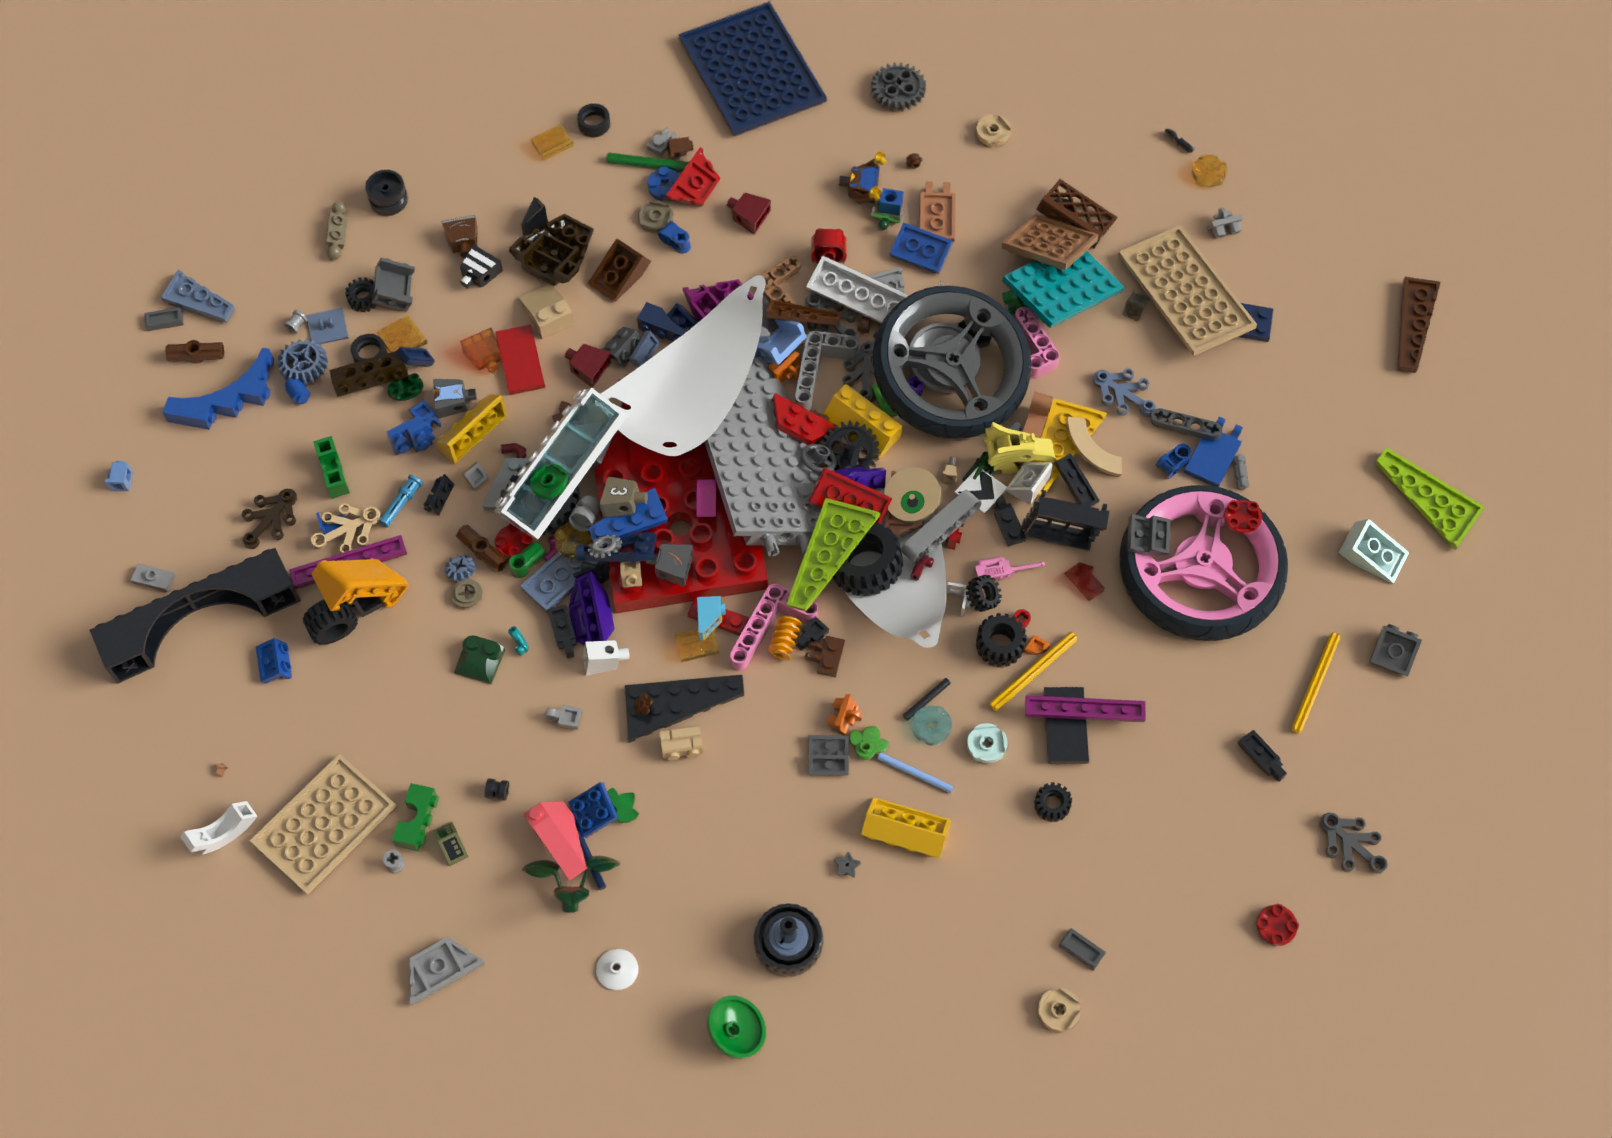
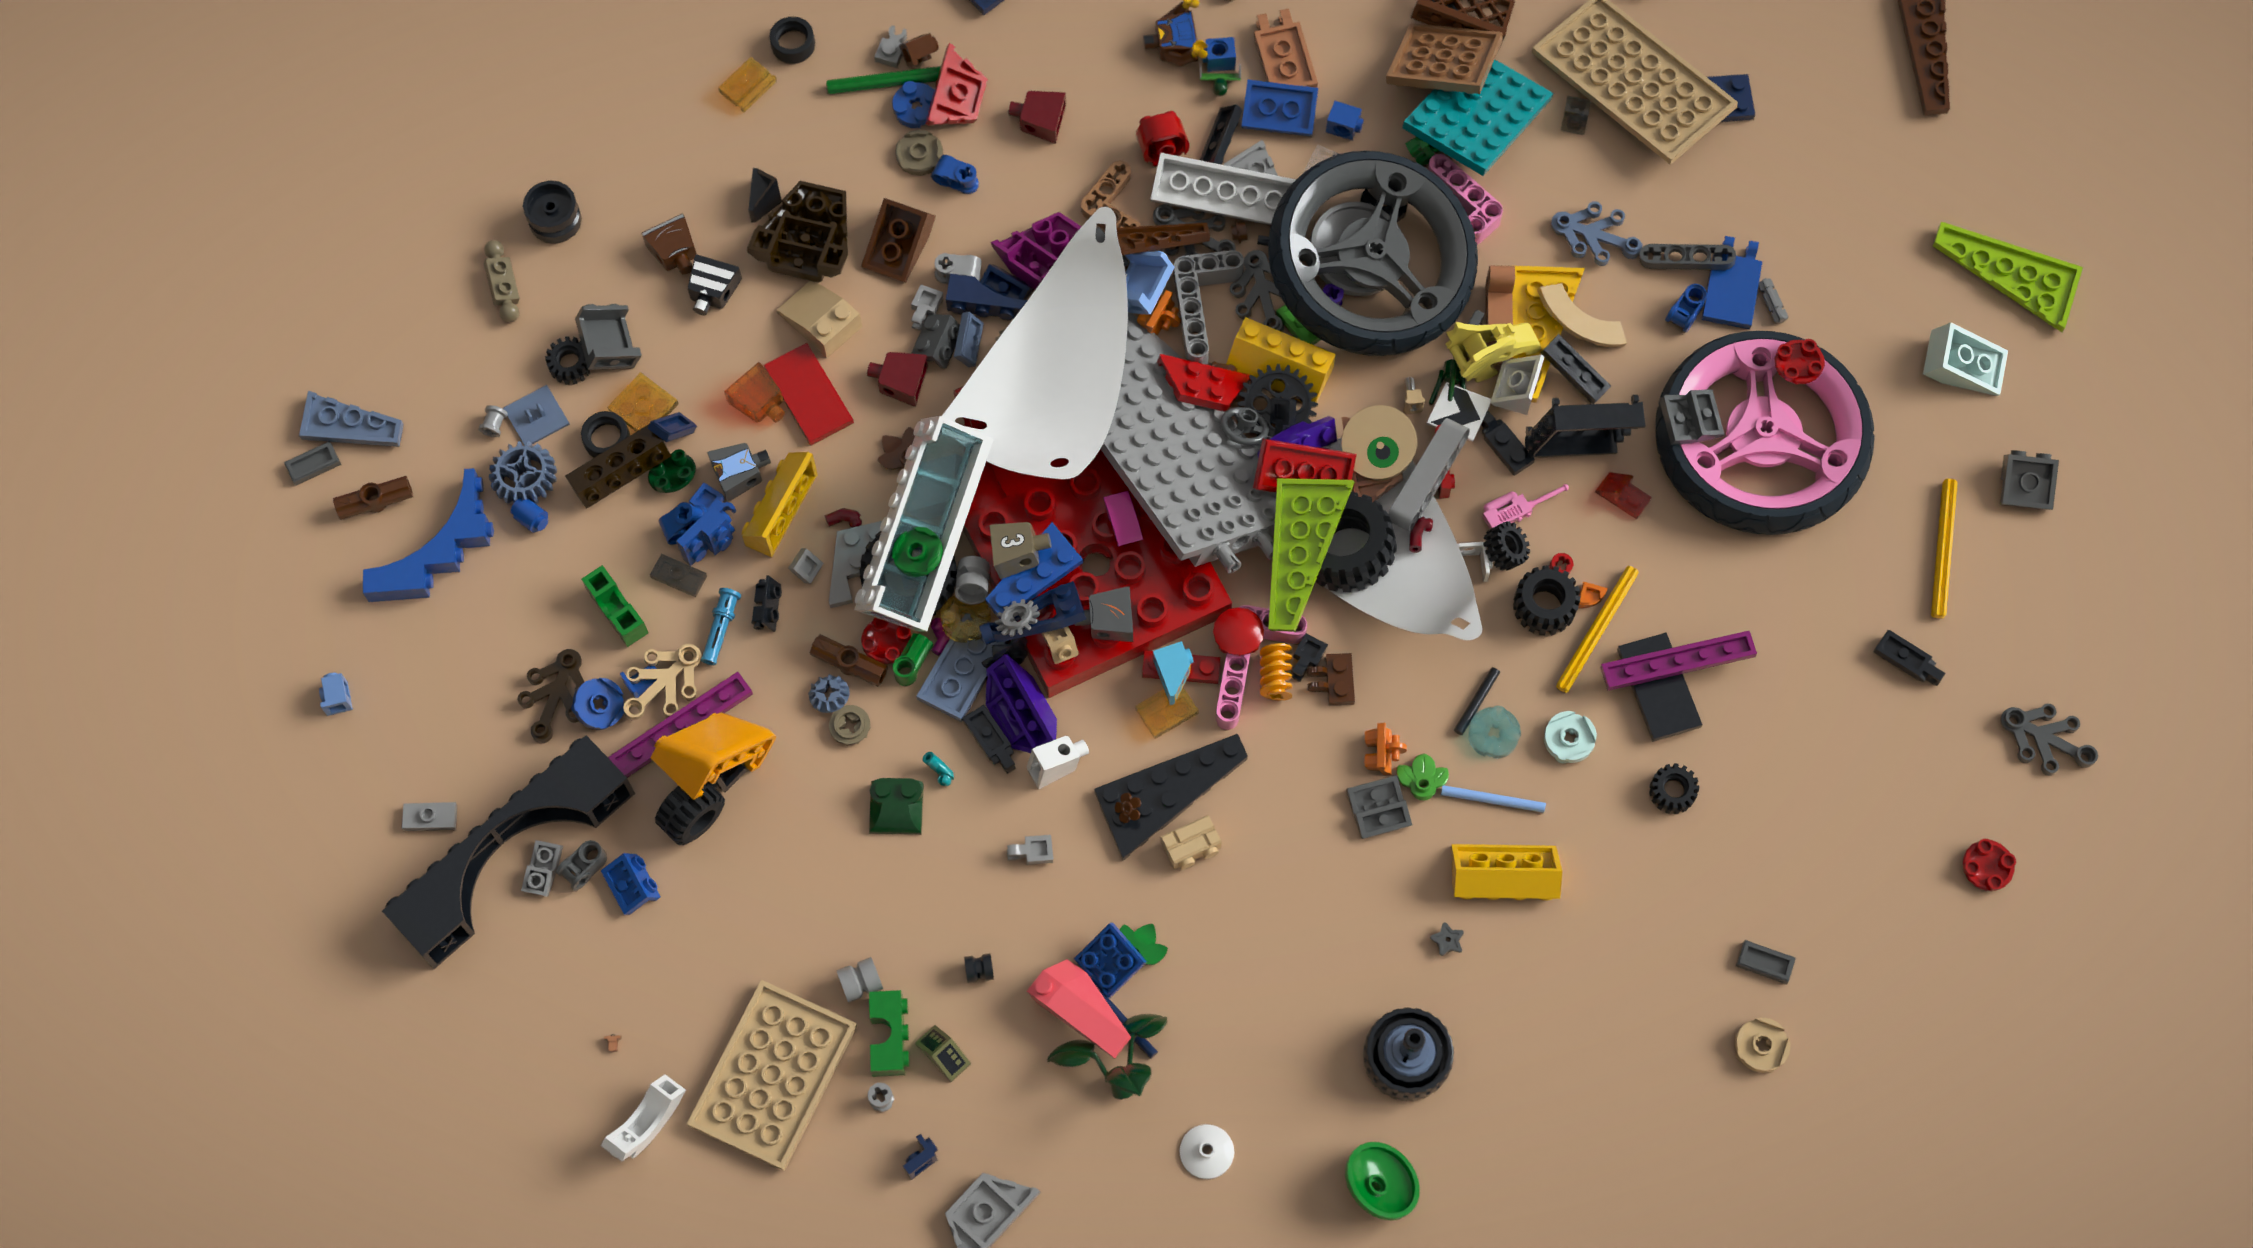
camera: 15 degrees left, 5 degrees up
none -> light grey slope [521,840,563,896]
none -> dark grey piece [556,840,607,891]
none -> blue plate [571,678,624,730]
none -> clear smoke plate [650,554,707,597]
none -> blue piece [658,502,707,545]
none -> light grey wheel [836,957,883,1003]
none -> dark blue bracket [903,1134,938,1180]
none -> light grey plate [911,285,943,331]
none -> light grey piece [934,253,982,284]
none -> black plate [1200,104,1243,165]
none -> red dish [1213,607,1264,656]
none -> blue brick [1326,101,1364,141]

